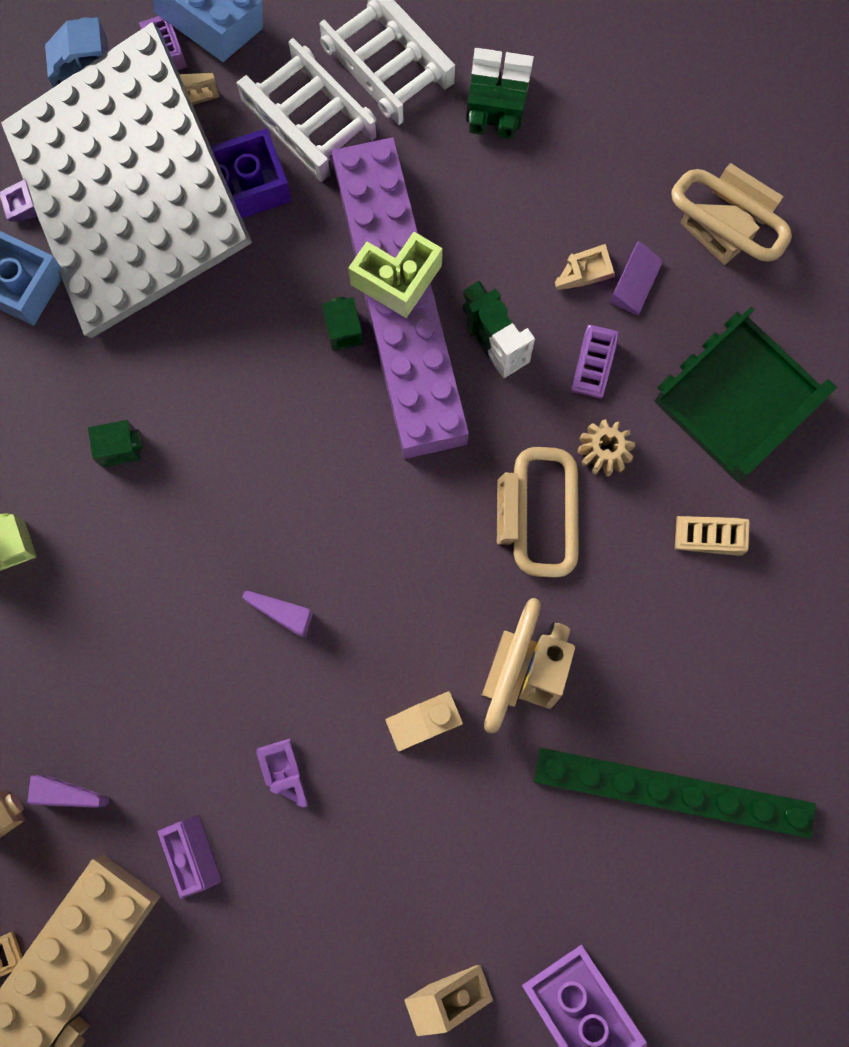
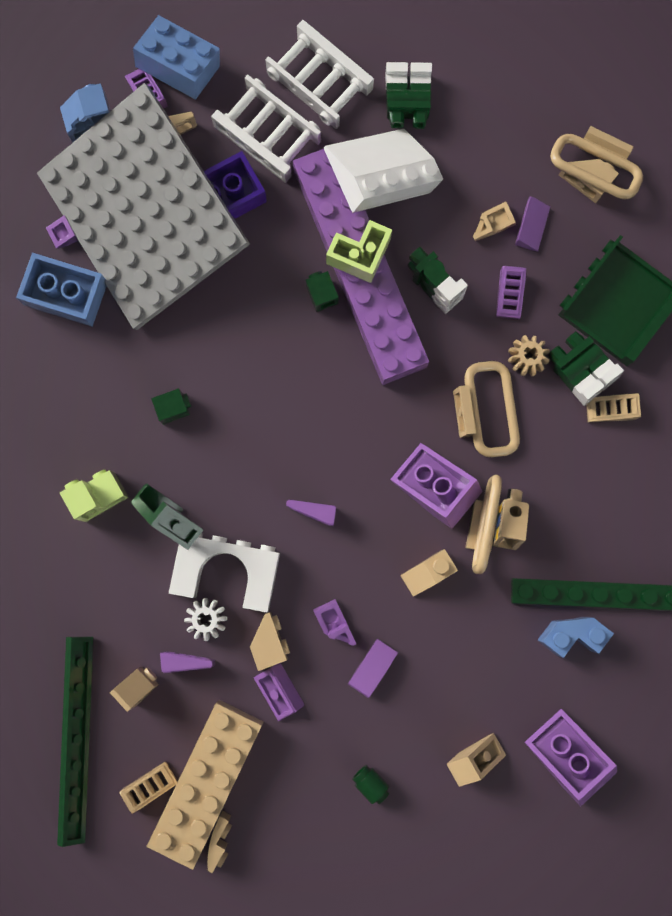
camera: 10 degrees left, 5 degrees up
none -> panel [131,484,203,550]
none -> white arch [169,533,280,612]
none -> white gear [184,598,228,641]
none -> tan slope [250,612,290,671]
none -> white slope [324,129,443,213]
none -> medium lavender slope [348,639,398,698]
none -> dark green brick [352,765,389,804]
none -> medium lavender slope [390,443,483,529]
none -> medium blue brick [537,617,614,658]
none -> dark green hips [548,331,624,406]

